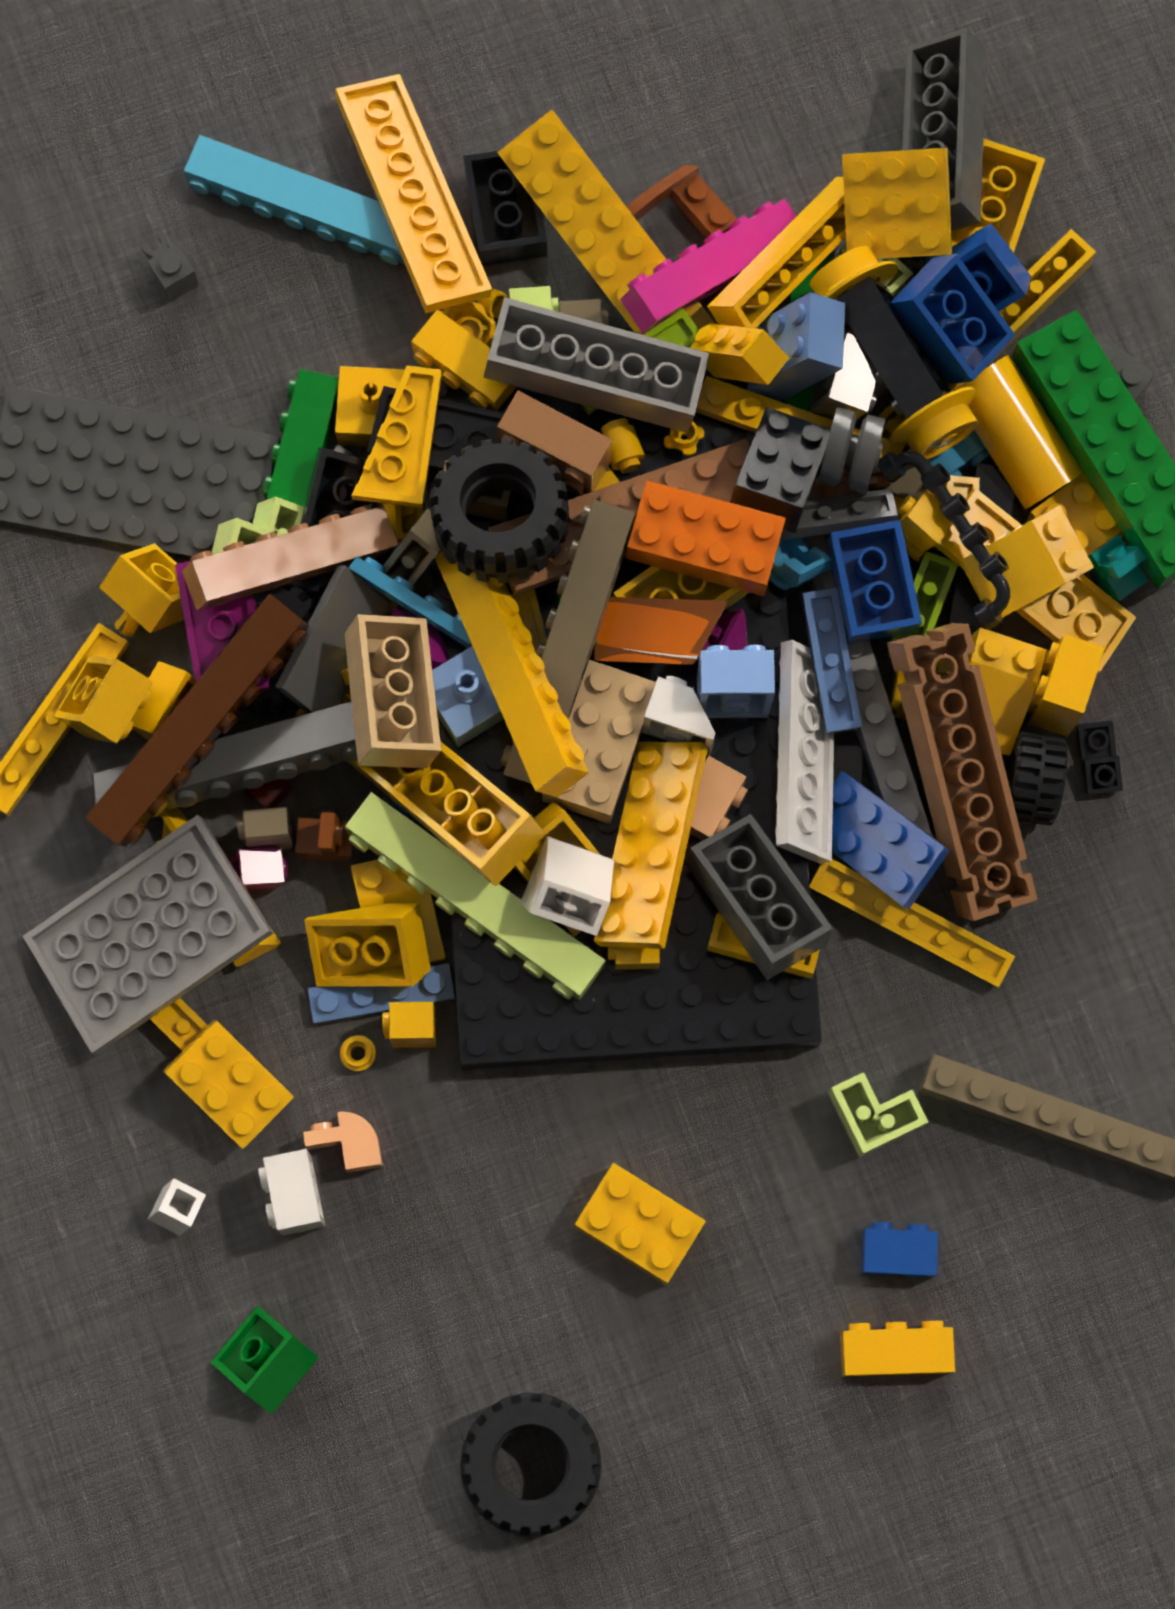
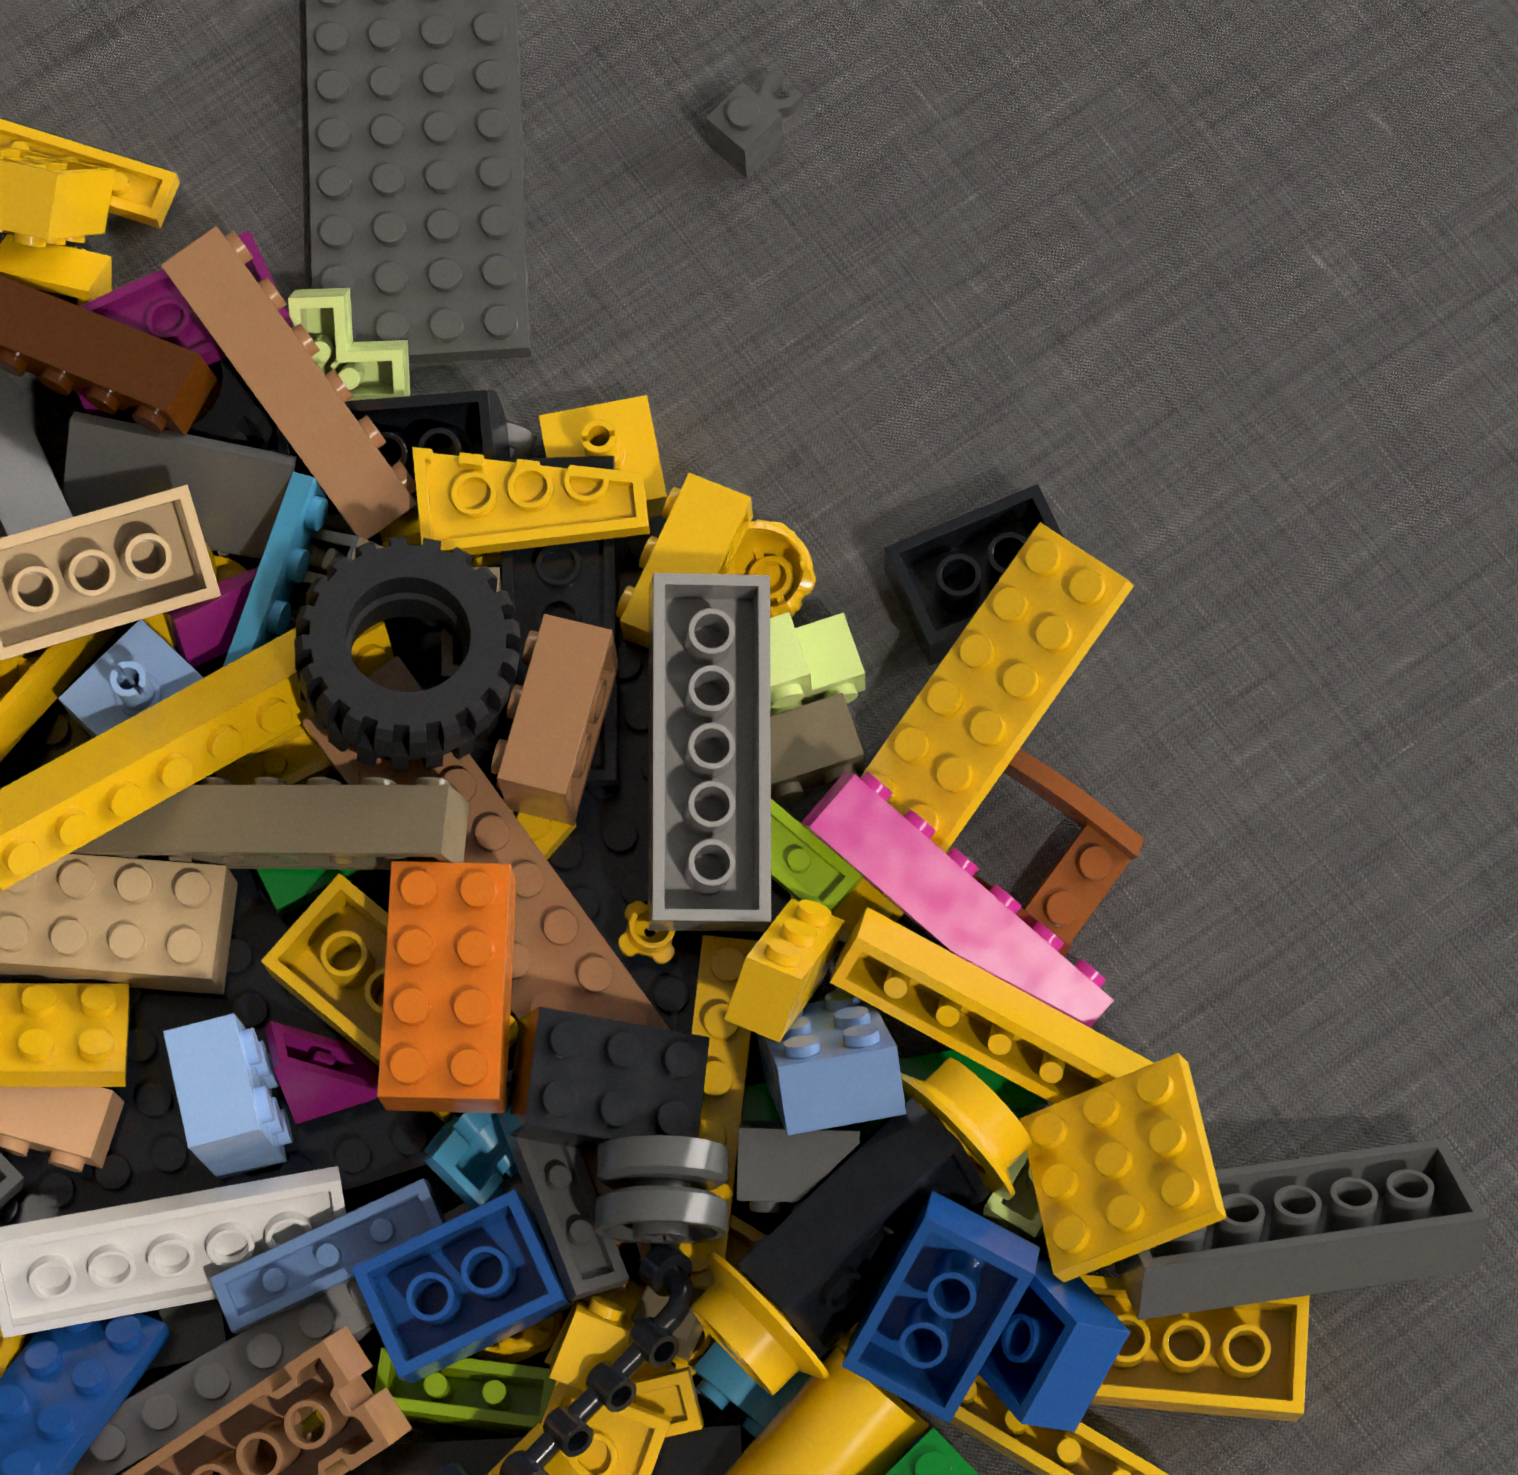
camera: 85 degrees right, 5 degrees down
yellow brick [99,543,184,637] -> none
medium azure brick [184,135,405,265] -> none
green brick [263,369,339,507] -> none
yellow plate [335,74,492,313] -> none
yellow hinge [478,289,508,318] -> none
orange sticker [594,597,727,665] -> none
yellow brick [601,418,645,473] -> none
white slope [642,676,715,755] -> none

